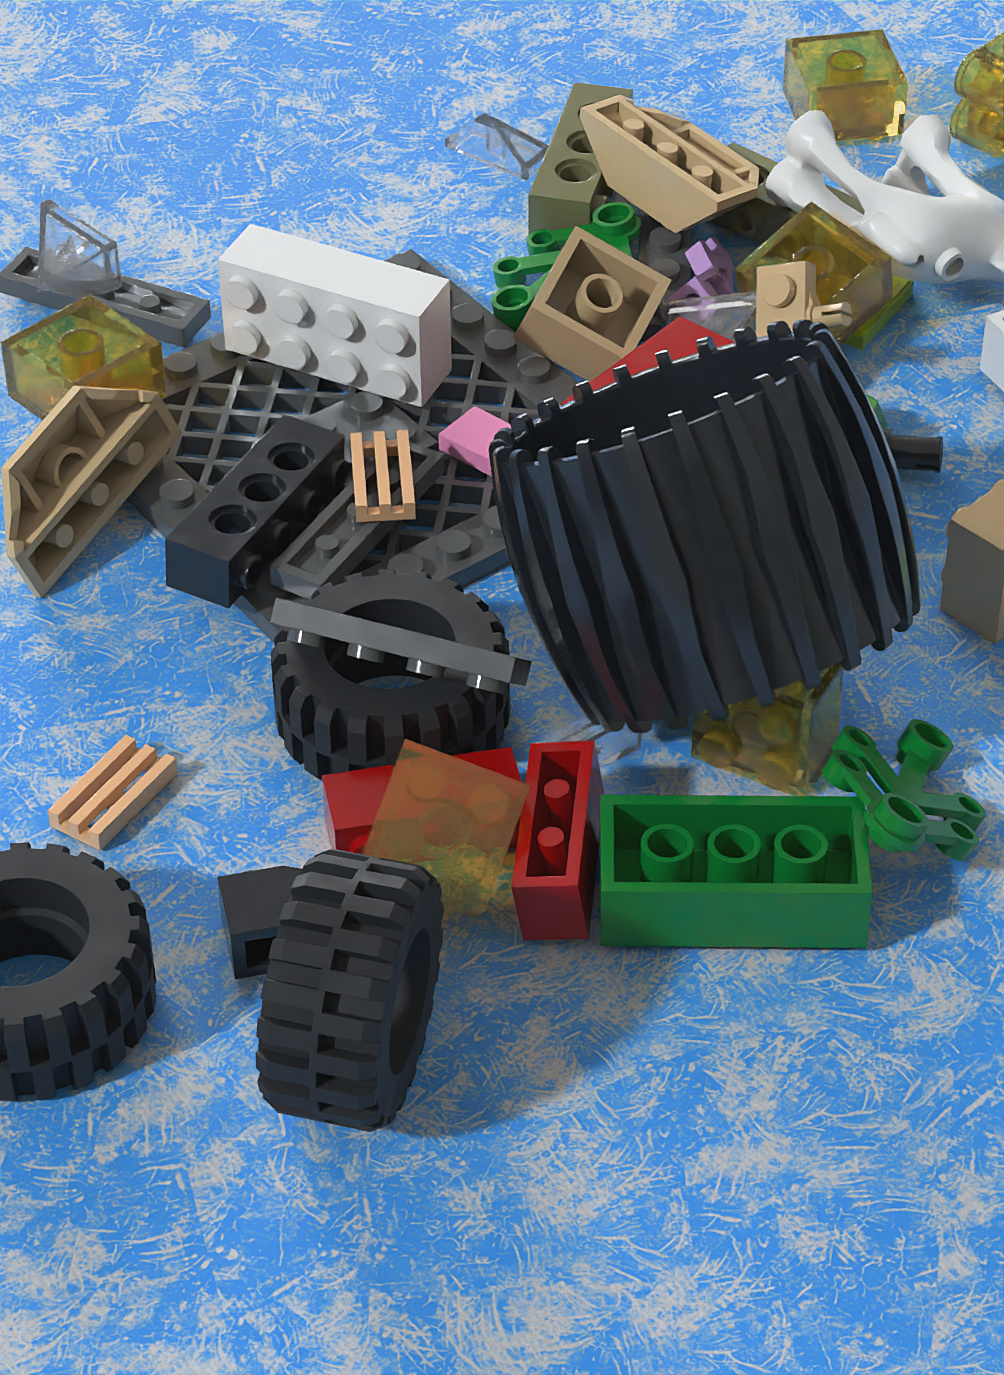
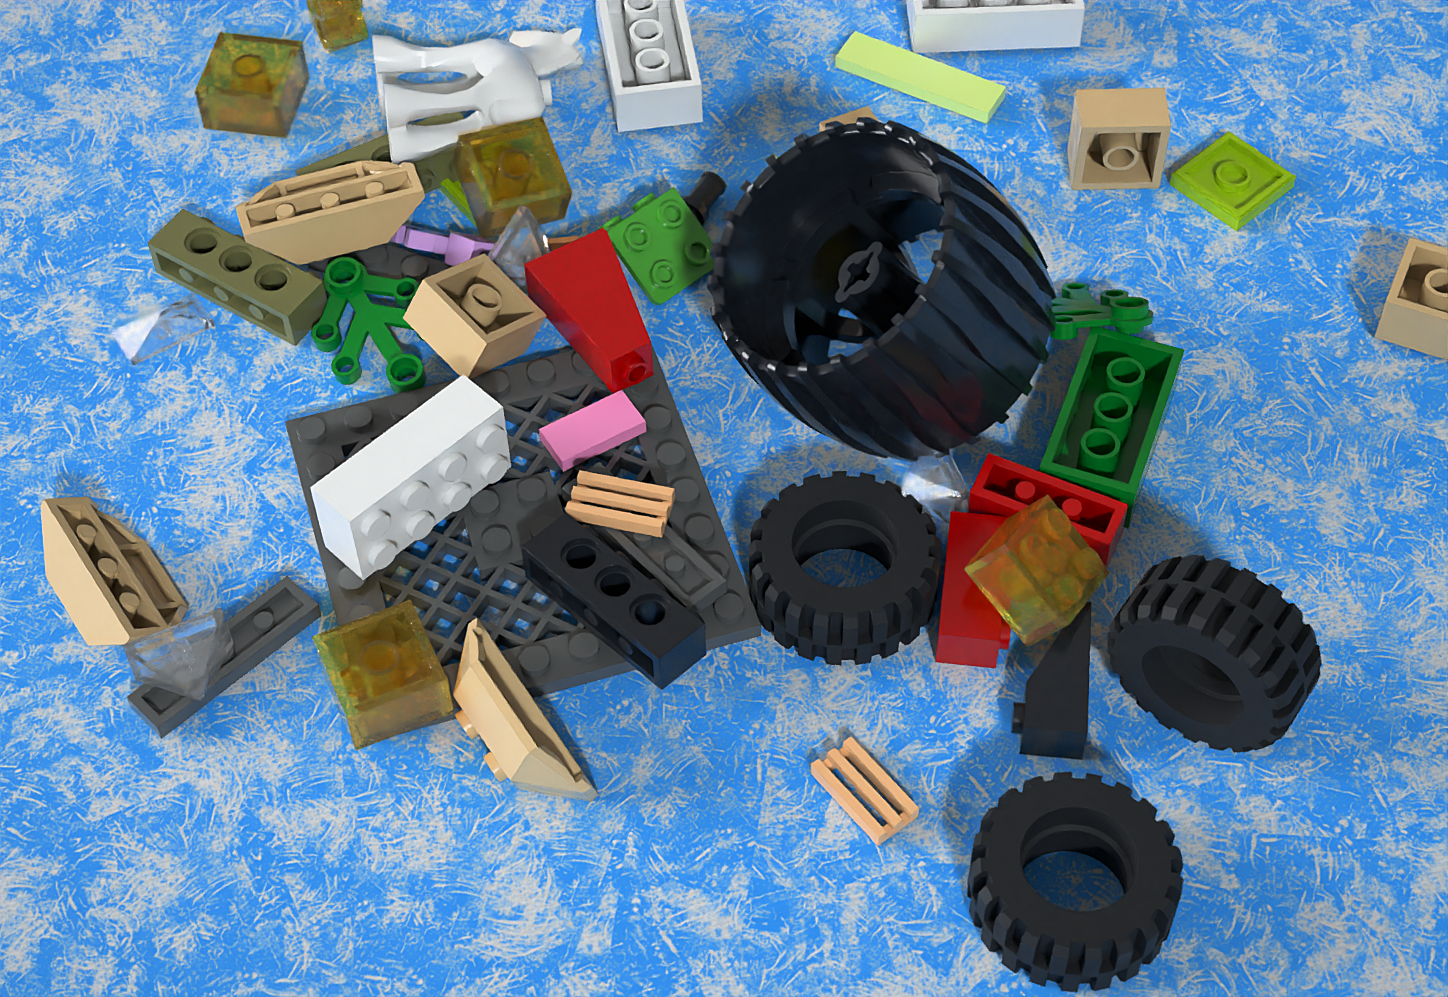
camera: 70 degrees left, 10 degrees up
dark grey plate [270,598,532,694] -> none
tan plate [756,260,852,337] -> none
none -> tan wedge [40,496,188,646]

